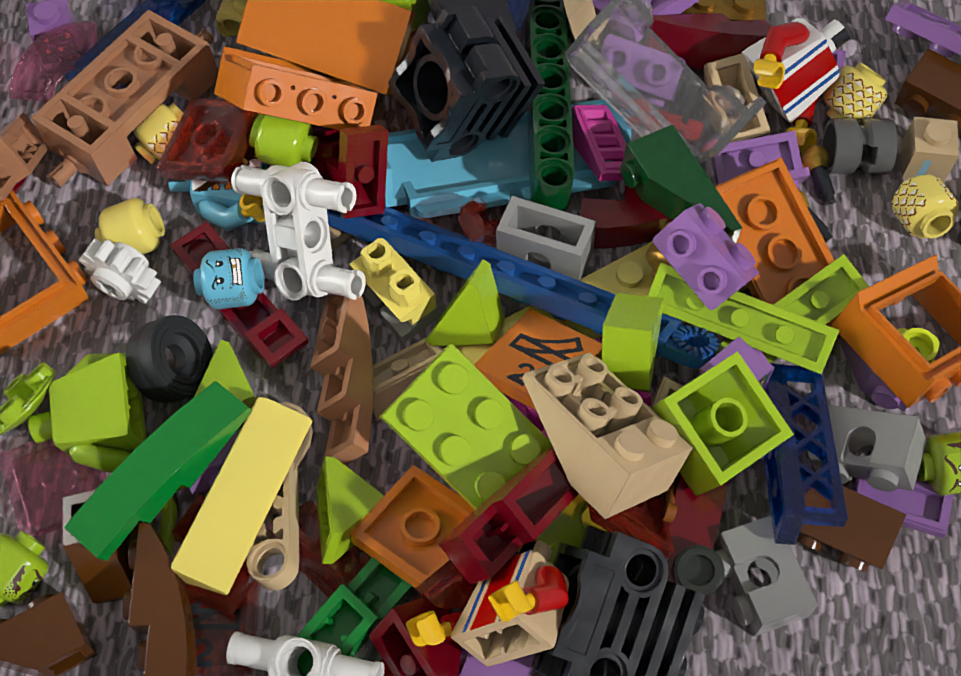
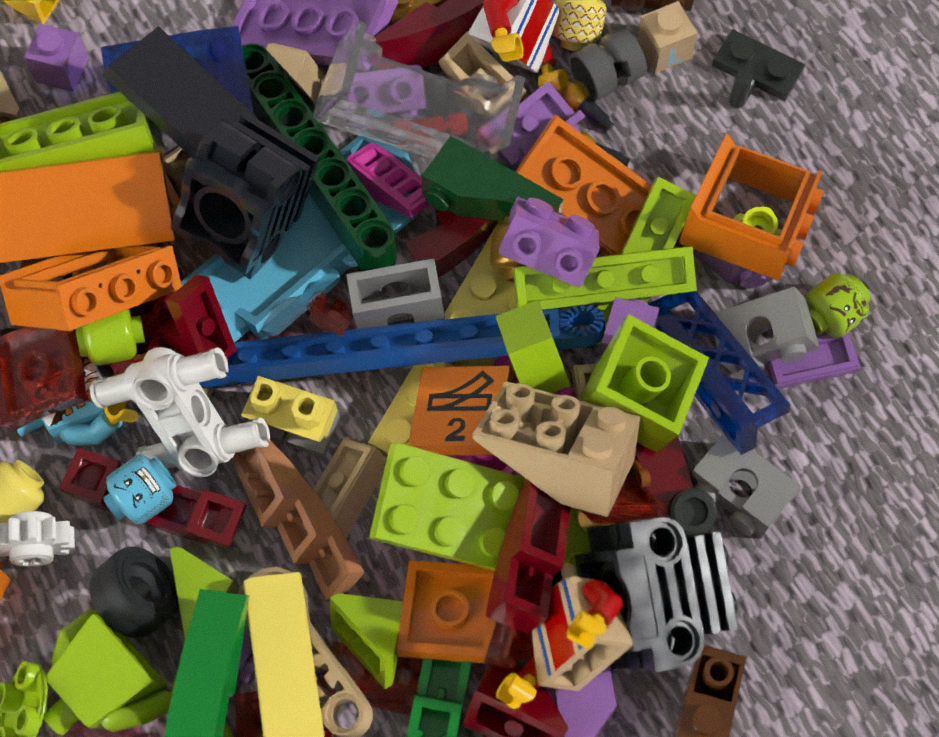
camera: 30 degrees left, 5 degrees up
lime slope [426,259,505,346] -> none
reddish brown brick [785,473,907,573] -> none
light yellow head [892,174,959,239] -> none

